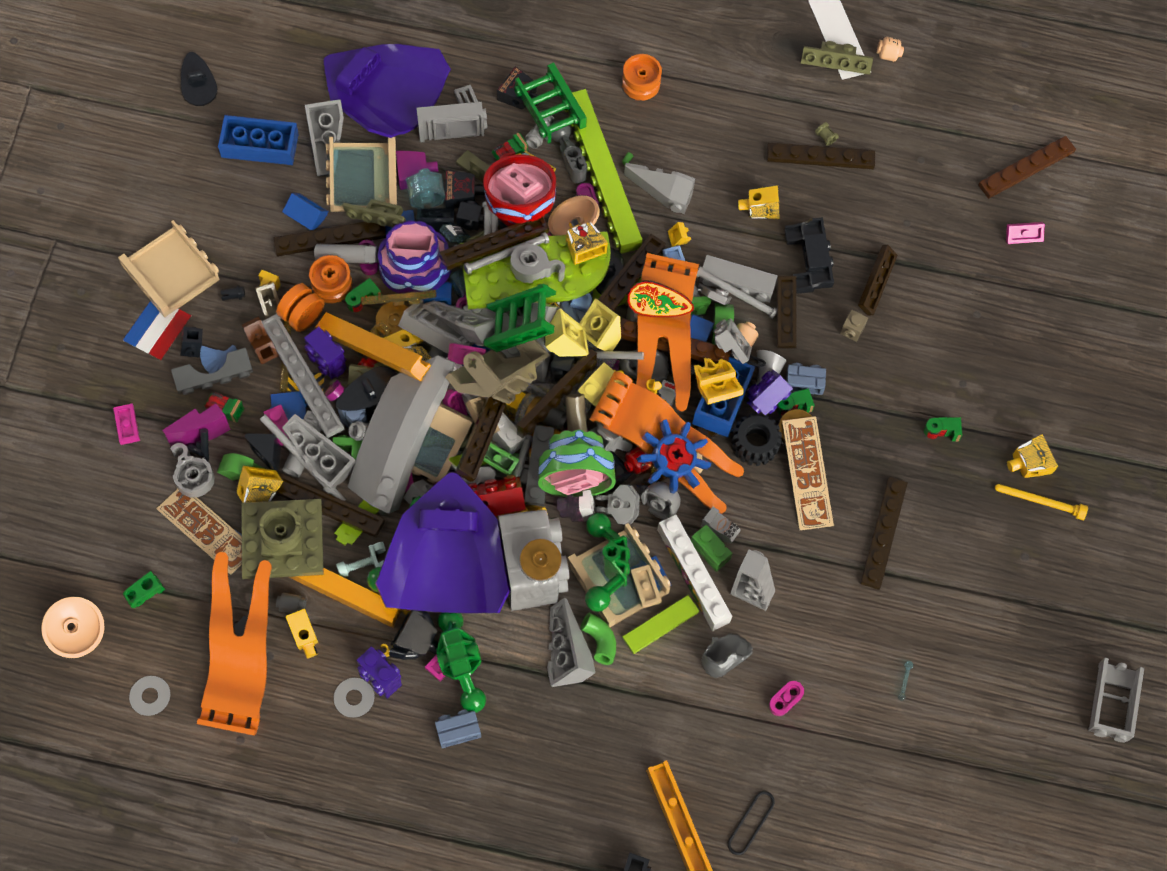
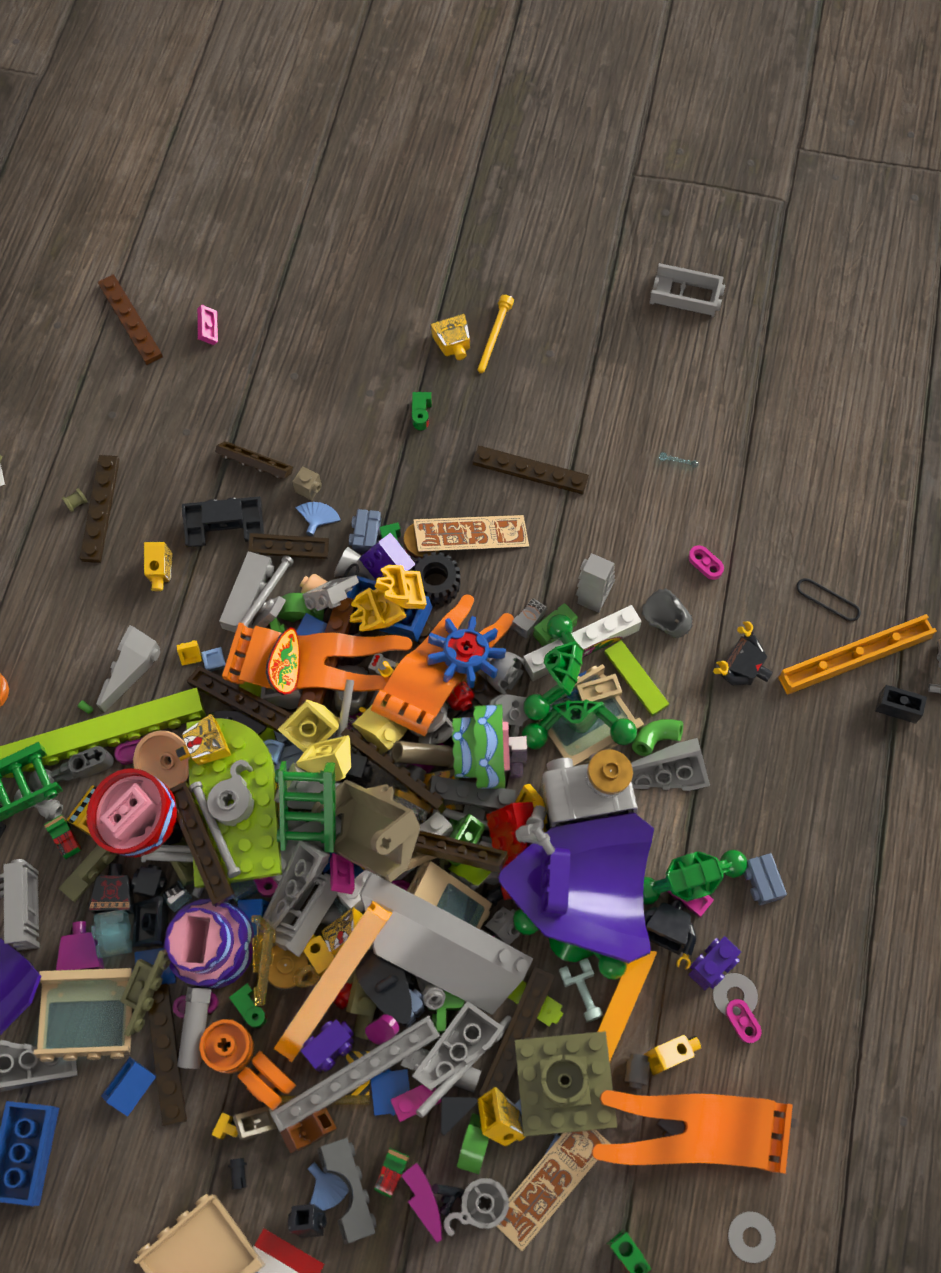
camera: 85 degrees left, 0 degrees up
none -> medium blue hand [295,502,341,536]
none -> yellow plate [375,565,427,609]
none -> light grey pin [516,806,555,855]
none -> green piece [523,614,584,720]
none -> torso [713,621,773,685]
none -> dark pink plate [725,999,761,1043]

